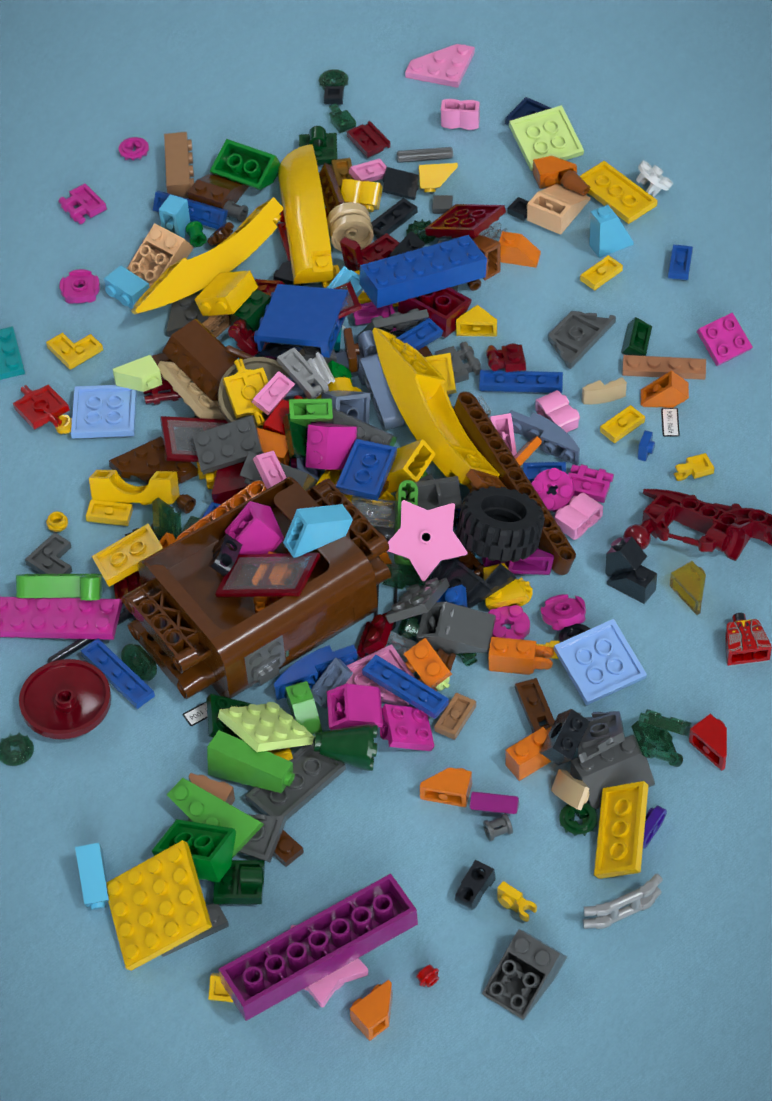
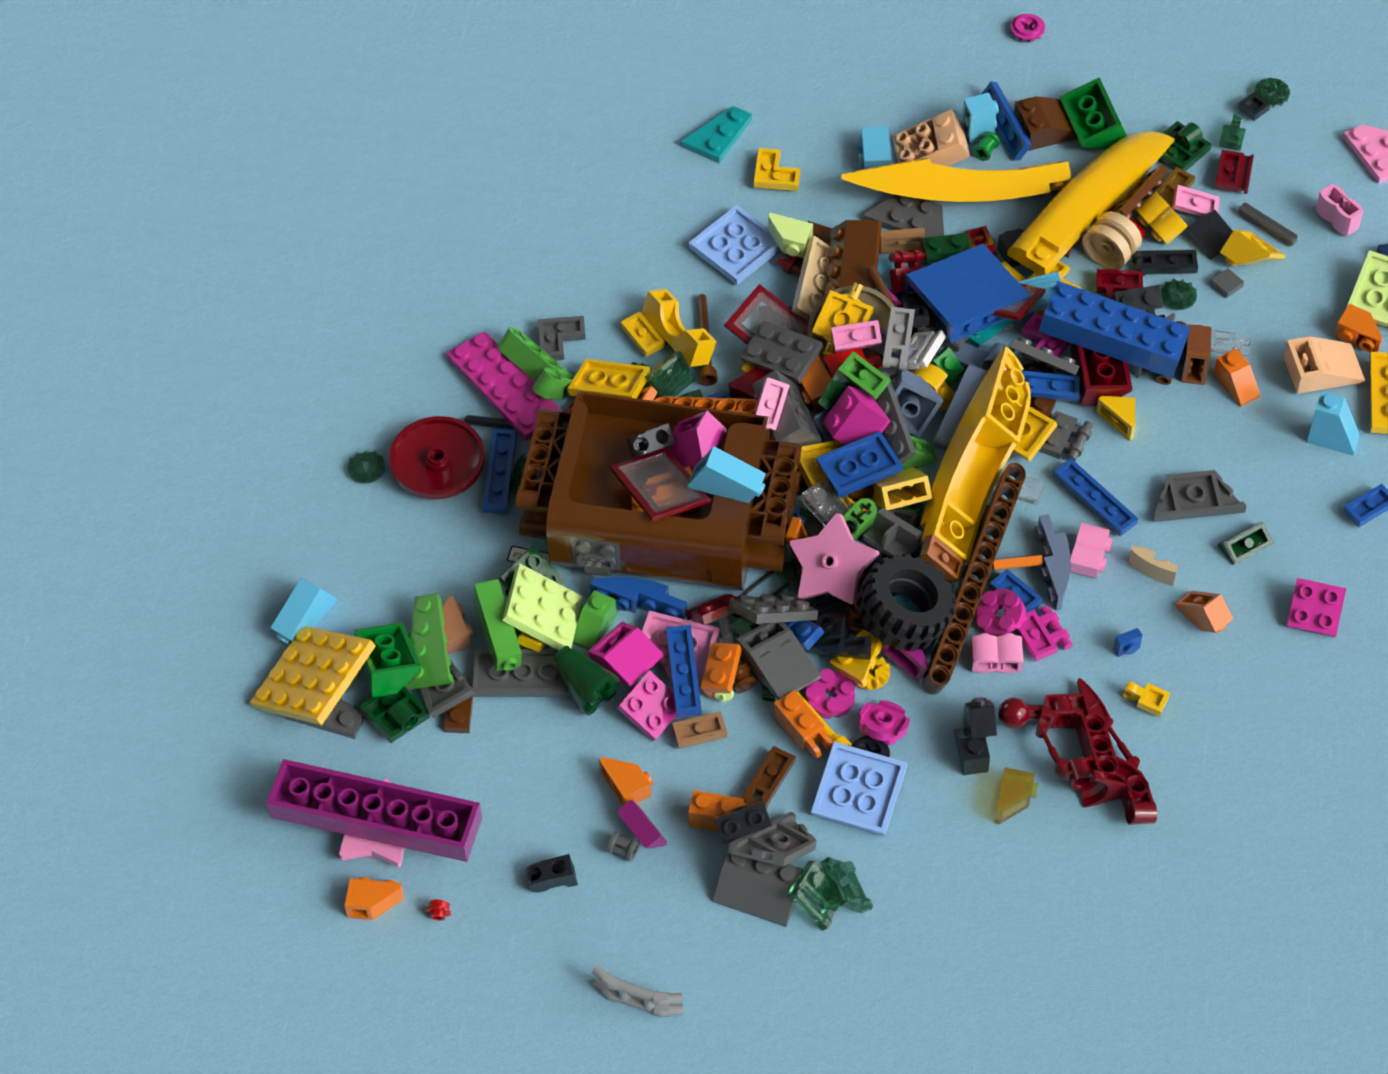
camera: 45 degrees right, 5 degrees up
red plate [13,385,70,430] -> none
yellow plate [46,511,68,532] -> none
yellow plate [55,415,72,434] -> none
dark pink plate [58,183,107,224] -> none
dark pink plate [60,269,100,304] -> none
reddish brown plate [109,436,198,483] -> none
medium nougat brick [164,132,194,198] -> none
yellow brick [194,270,258,316] -> none
reddish brown gear [207,222,234,246] -> none
dark grey bush [223,200,248,222] -> none
sand blue plate [311,658,353,708] -> none
dark red plate [340,237,370,271] -> none
reddish brown plate [343,328,360,373] -> none
dark red plate [425,204,506,239] -> none
dark grey slope [482,929,567,1020] -> none
dark red plate [486,343,526,372] -> none
bright pink slope [489,413,517,456] -> none
yellow plate [497,881,537,922] -> none
black plate [507,197,529,221] -> none
tan slope [551,769,589,810] -> none
dark green gear [559,803,597,836] -> none
dark orange cone [561,170,590,196] -> none
yellow plate [580,255,623,291] -> none
yellow plate [594,781,649,879] -> none
yellow plate [600,405,645,444] -> none
nougat plate [622,355,706,380] -> none
dark purple plate [643,805,667,849] -> none
white sticker [661,408,680,437] -> none
red slope [689,714,727,771] -> none
red torso [725,613,772,666] -> none

